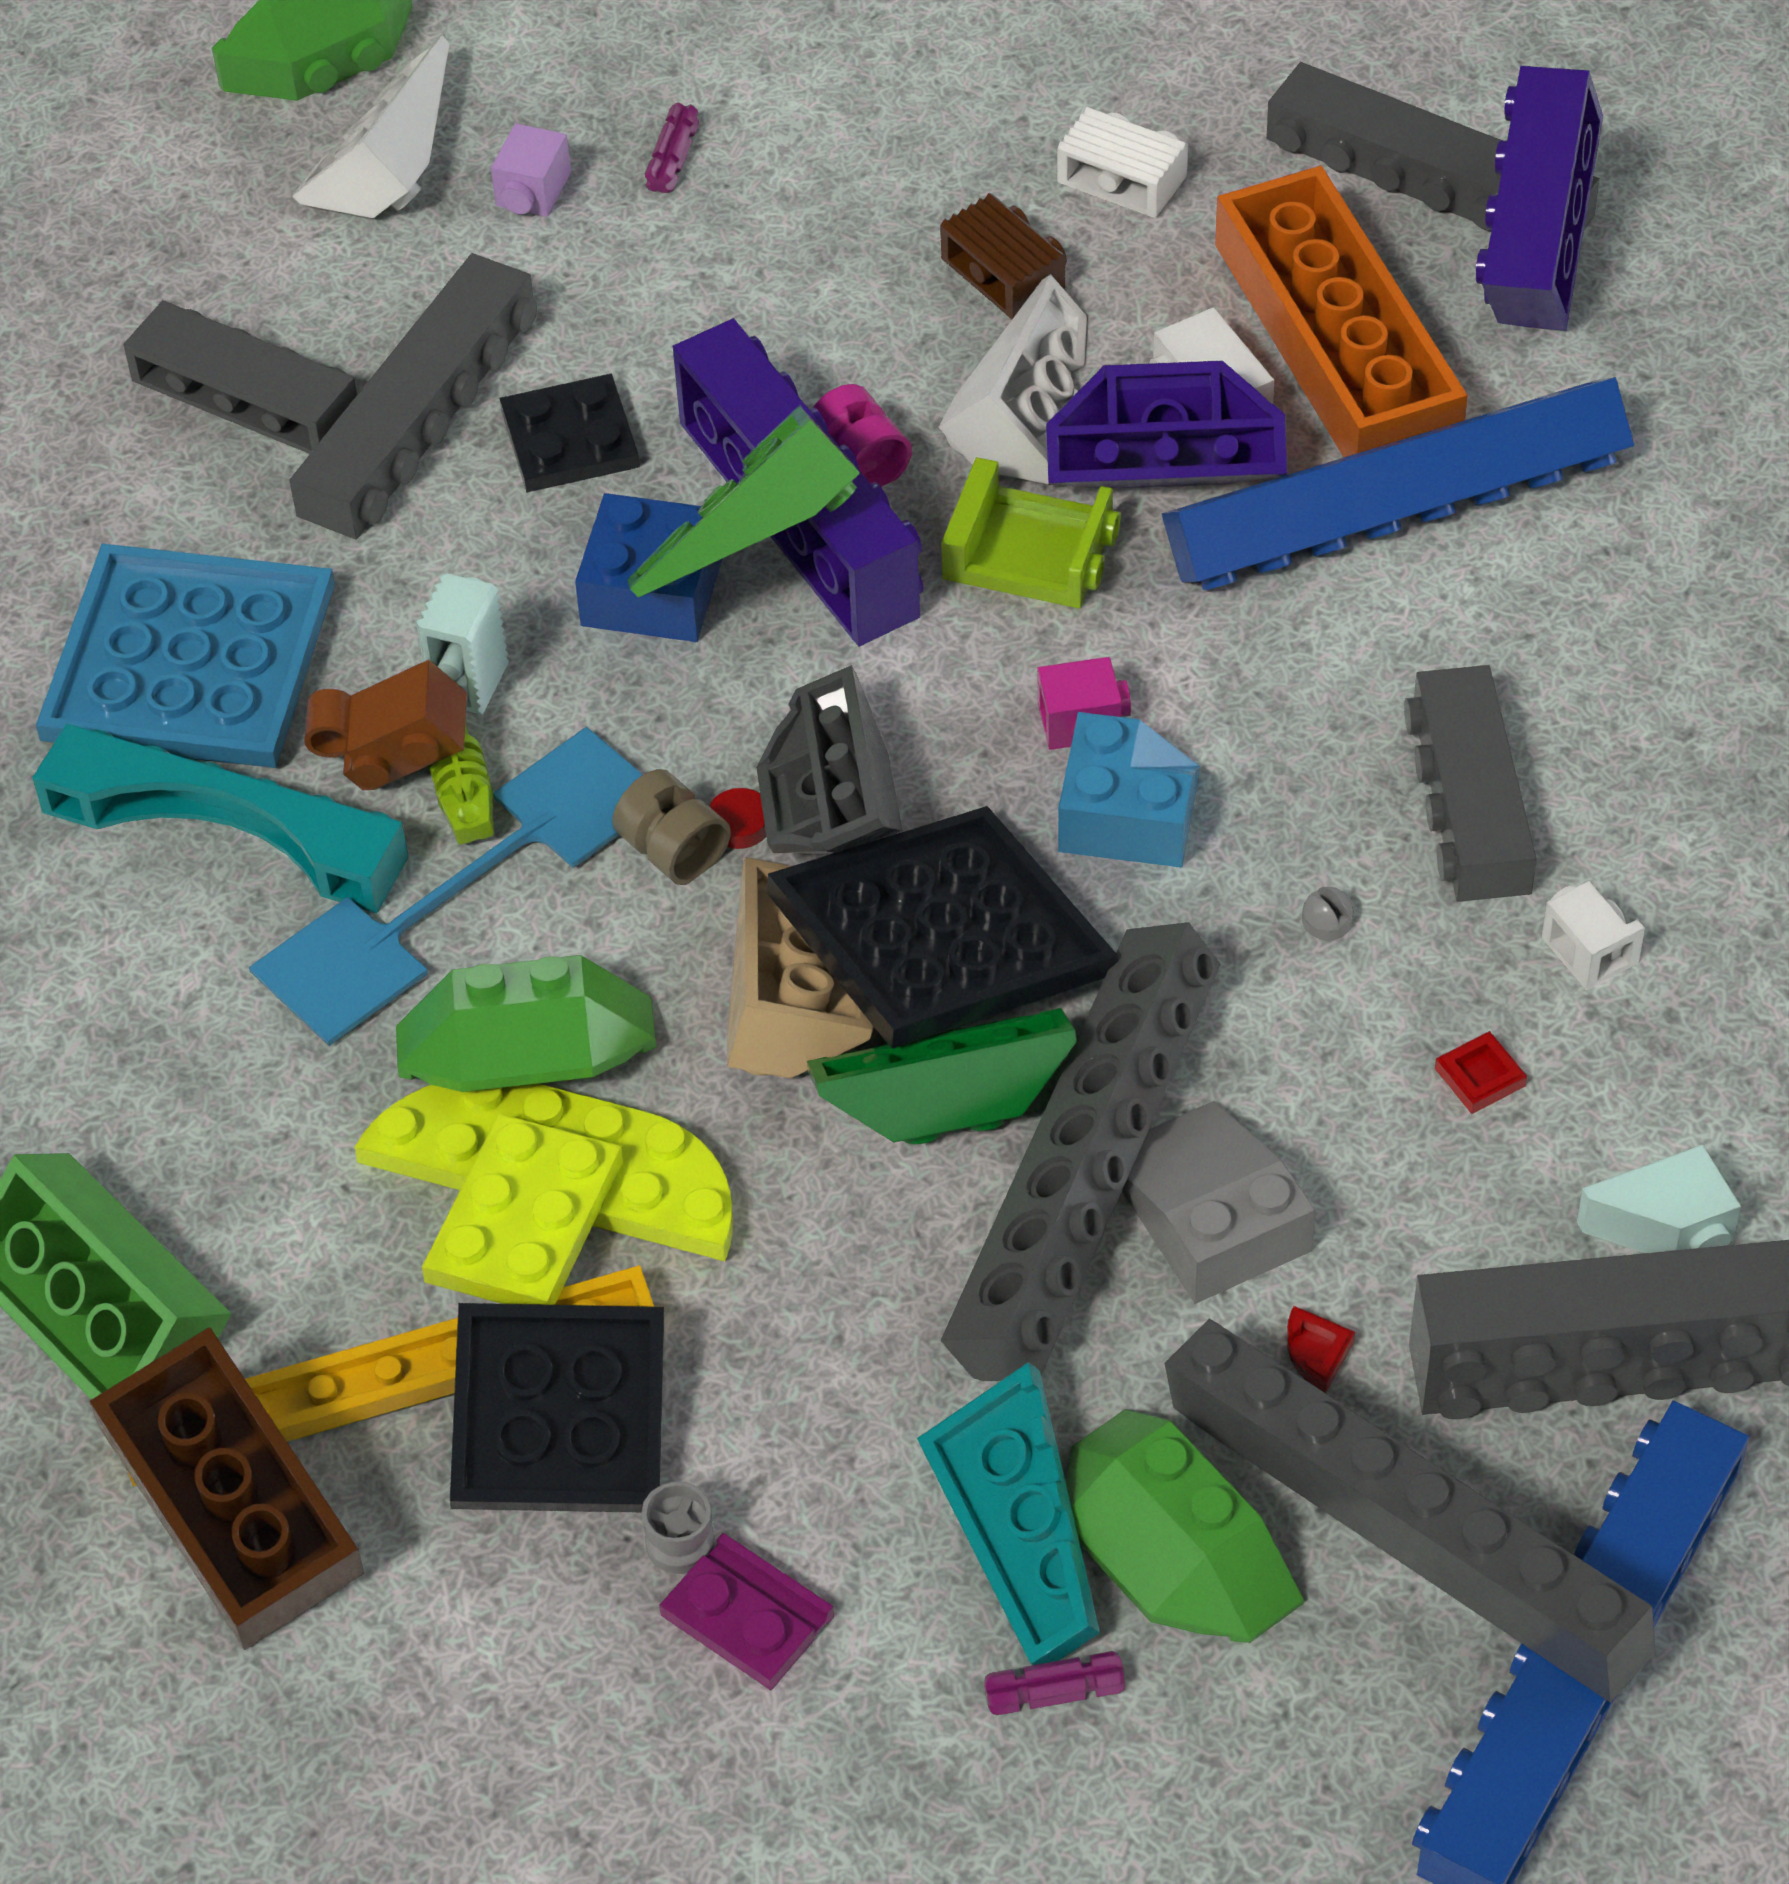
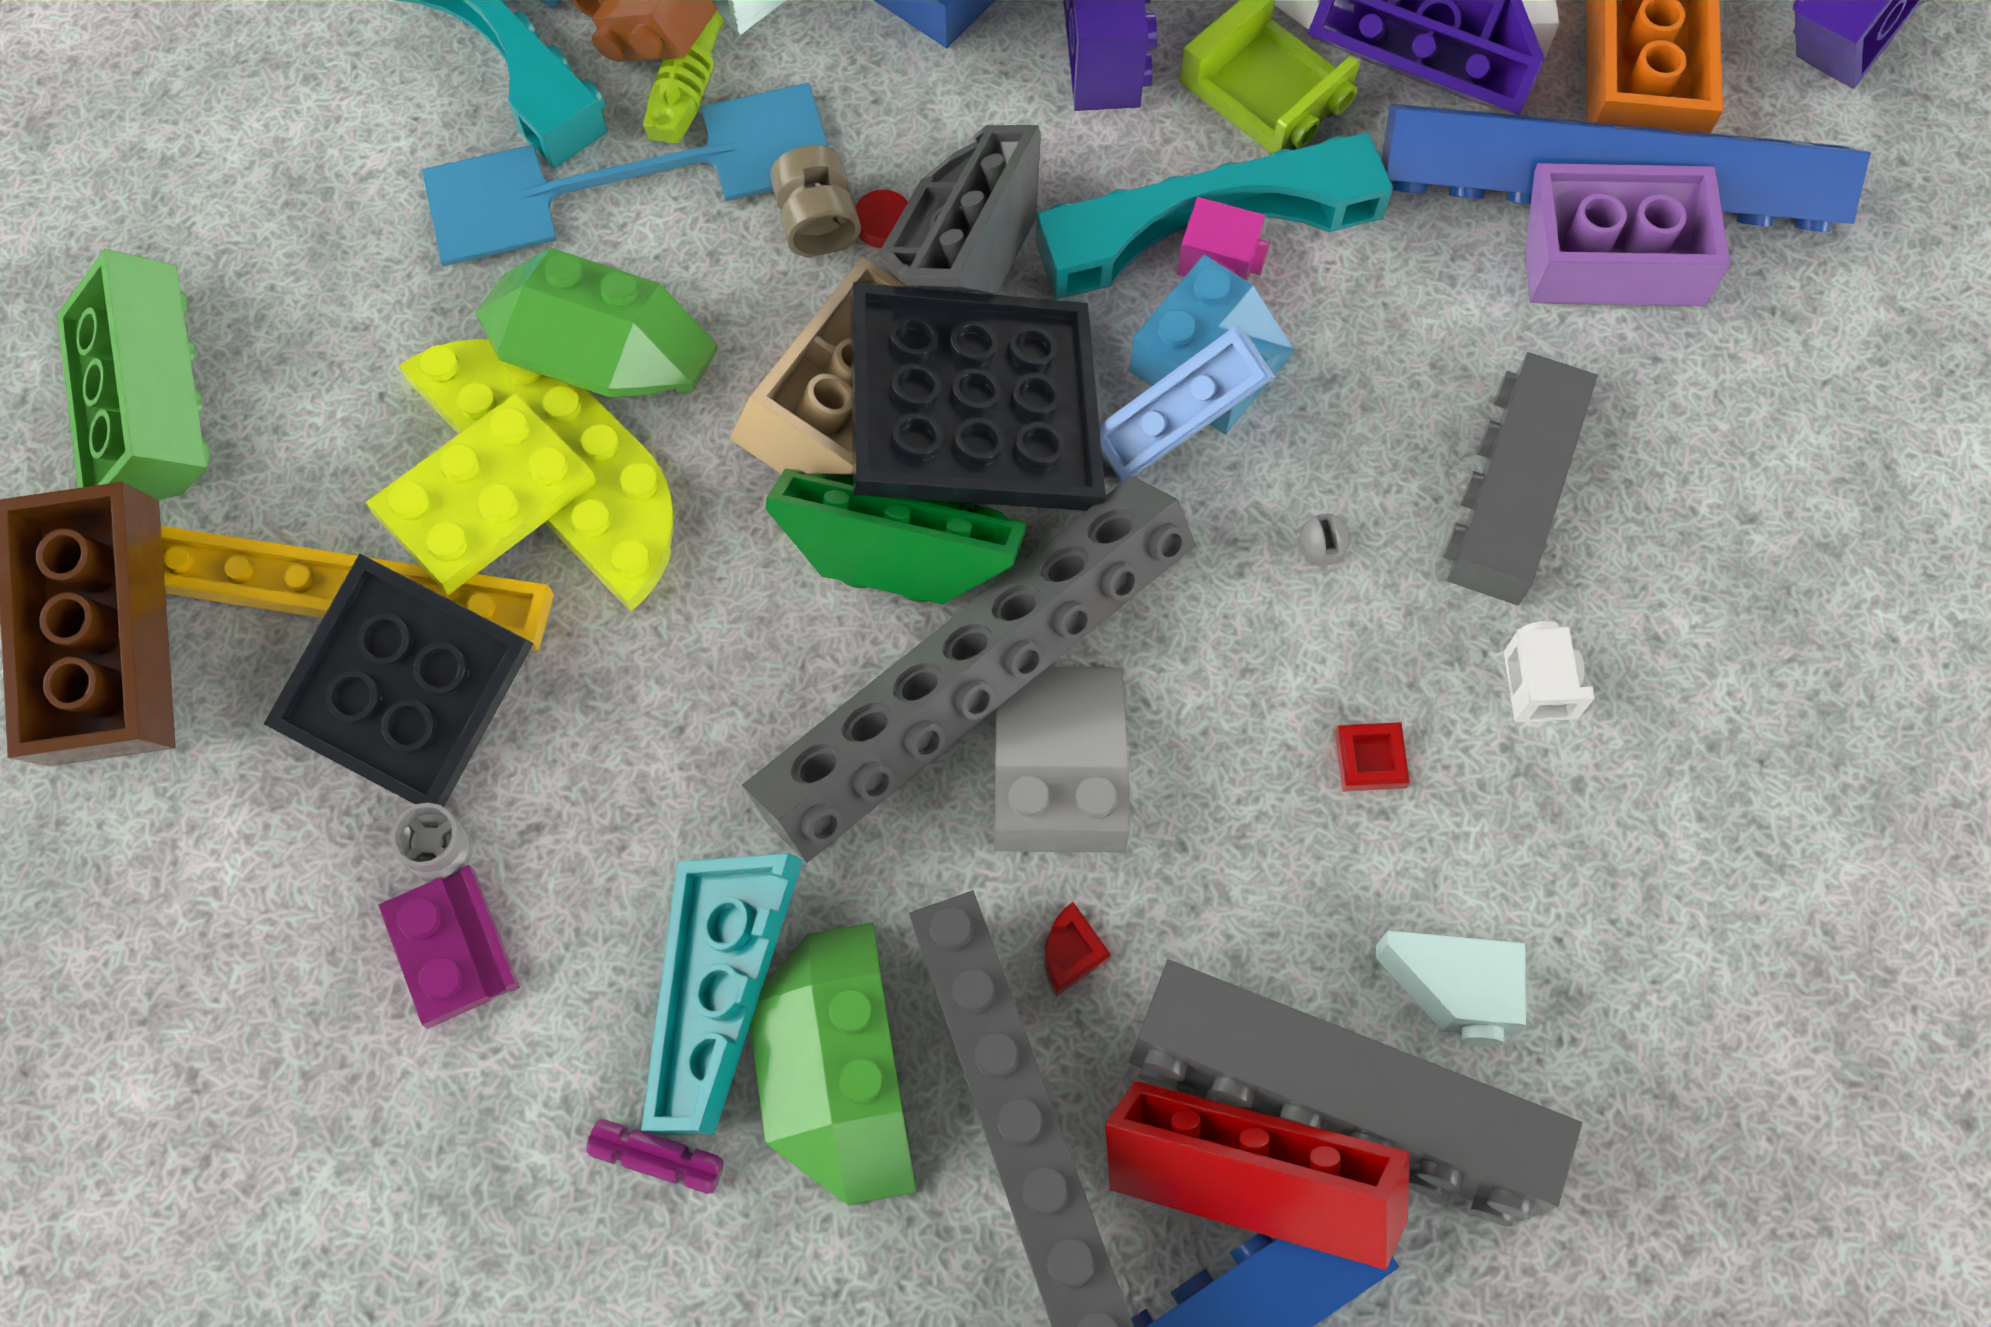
camera: 25 degrees right, 15 degrees up
none -> teal arch [1036,132,1393,300]
none -> light blue tile [1099,325,1275,483]
none -> red brick [1105,1080,1409,1270]
none -> medium lavender slope [1525,163,1730,306]

